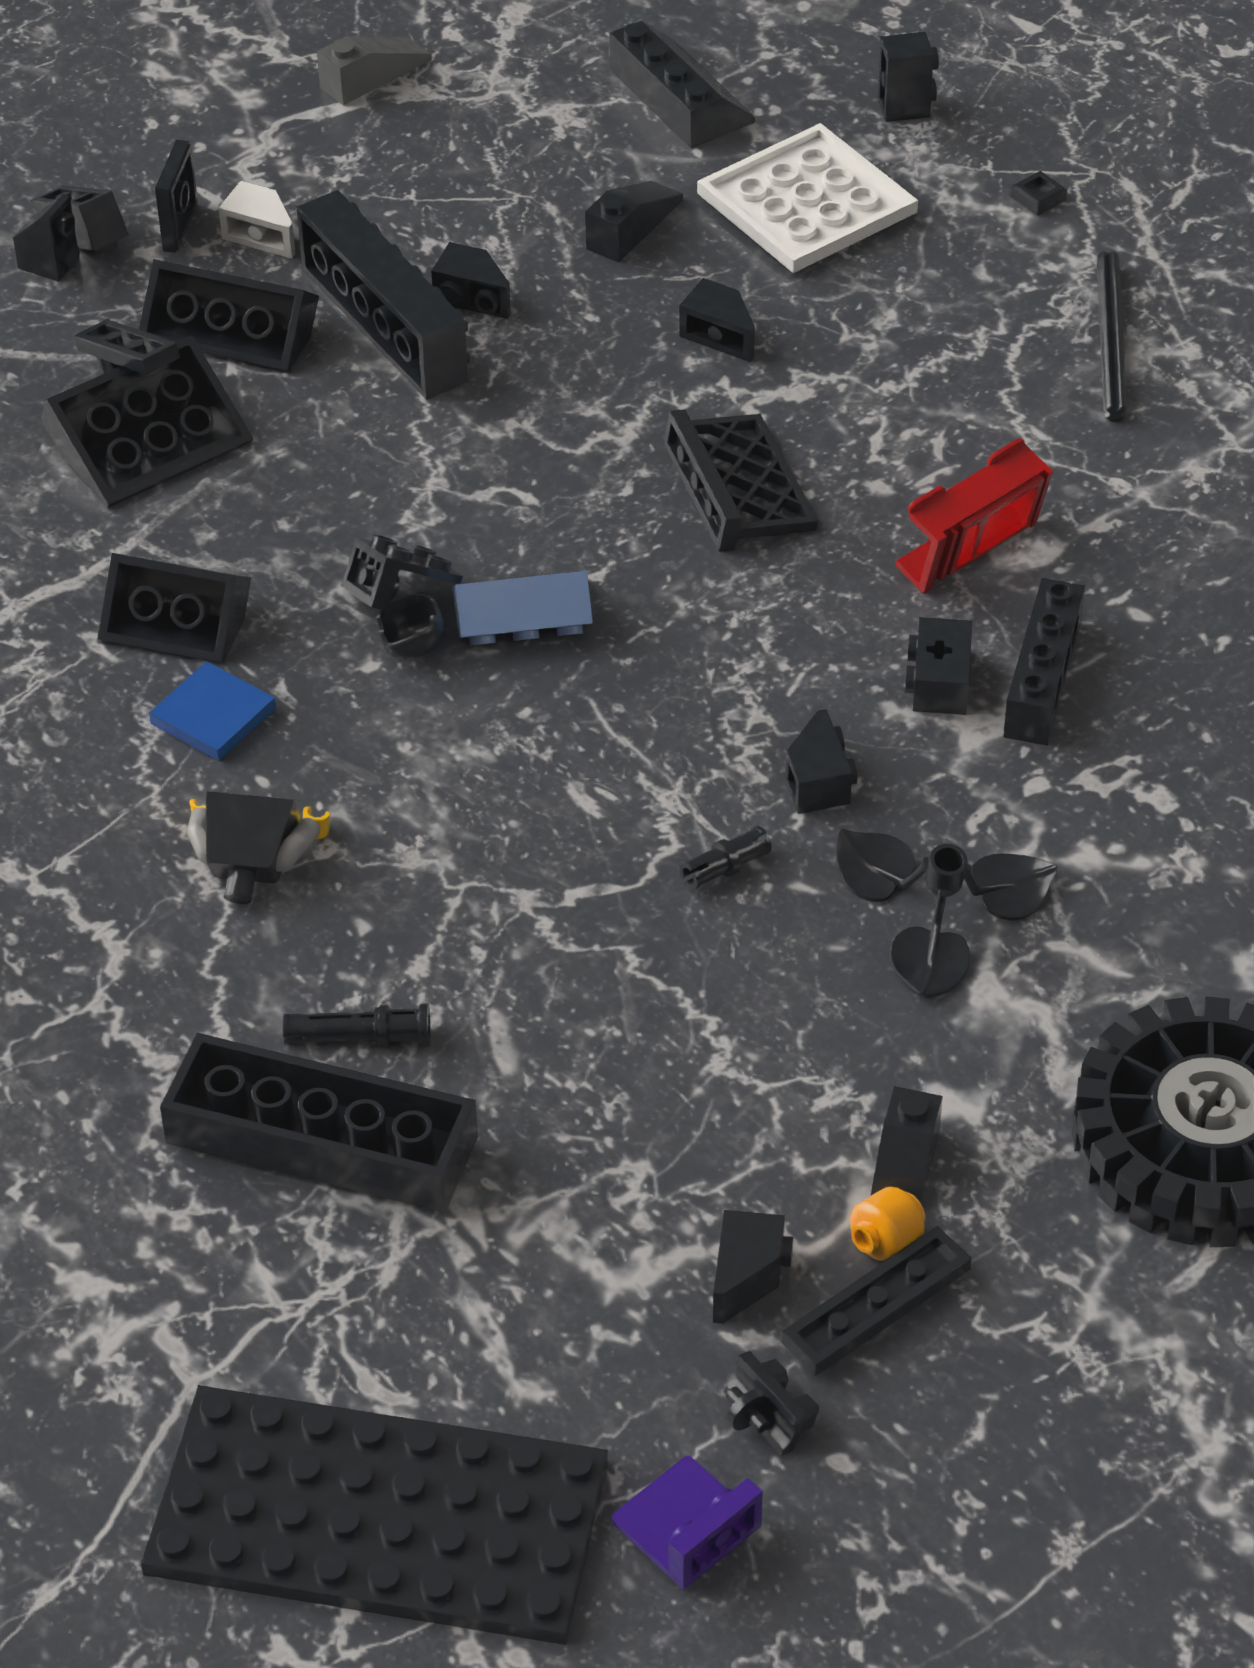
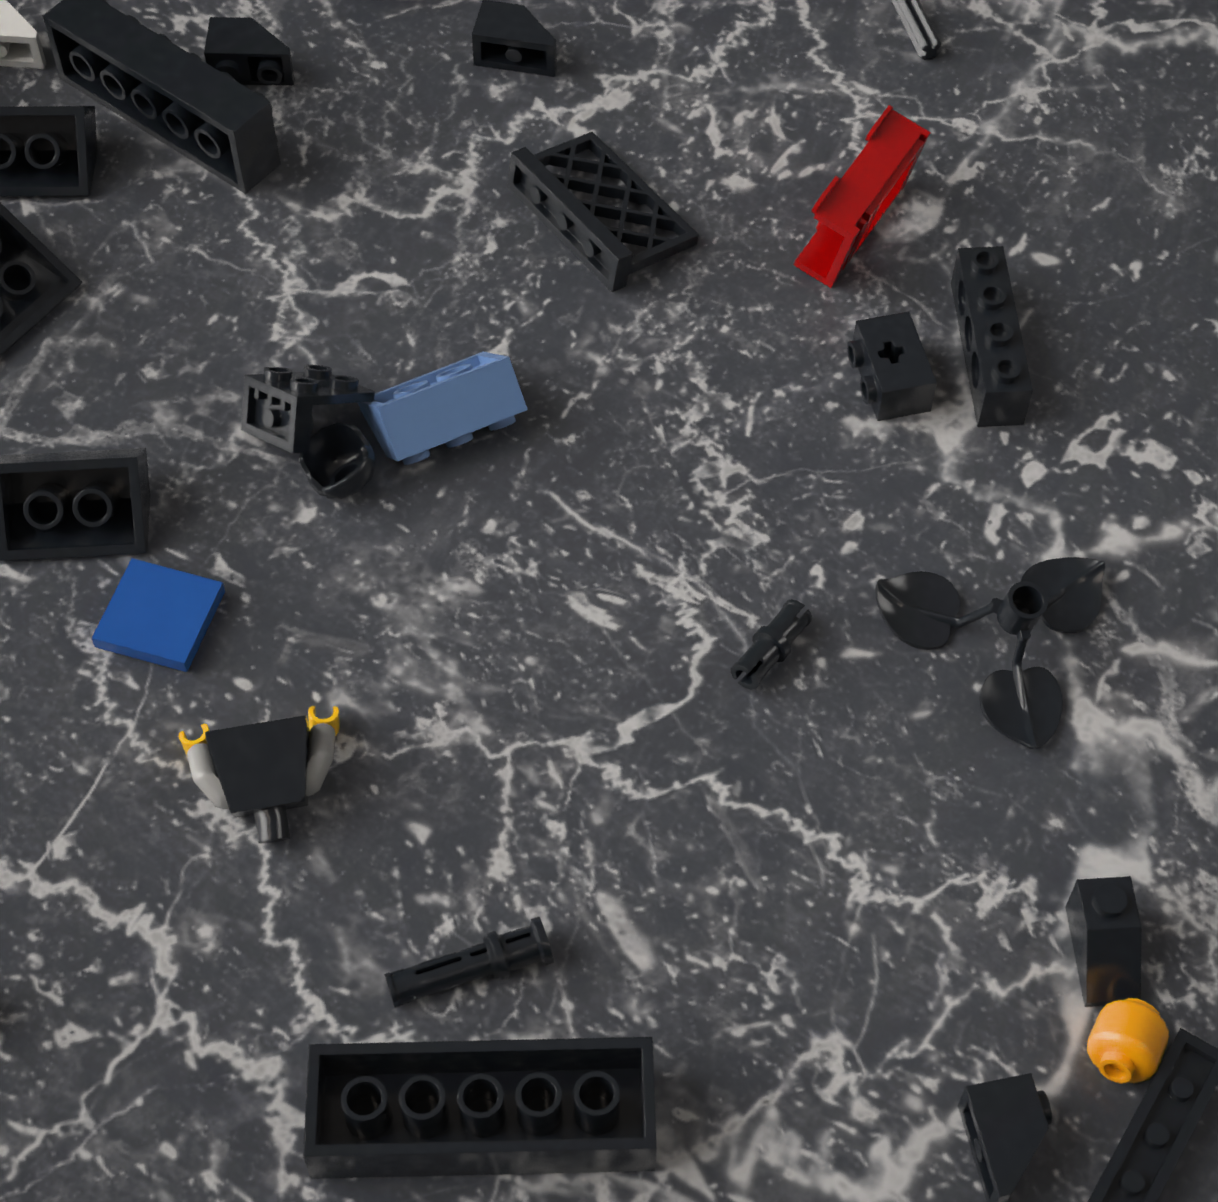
camera: 20 degrees left, 10 degrees up
black slope [786,709,858,814] -> none

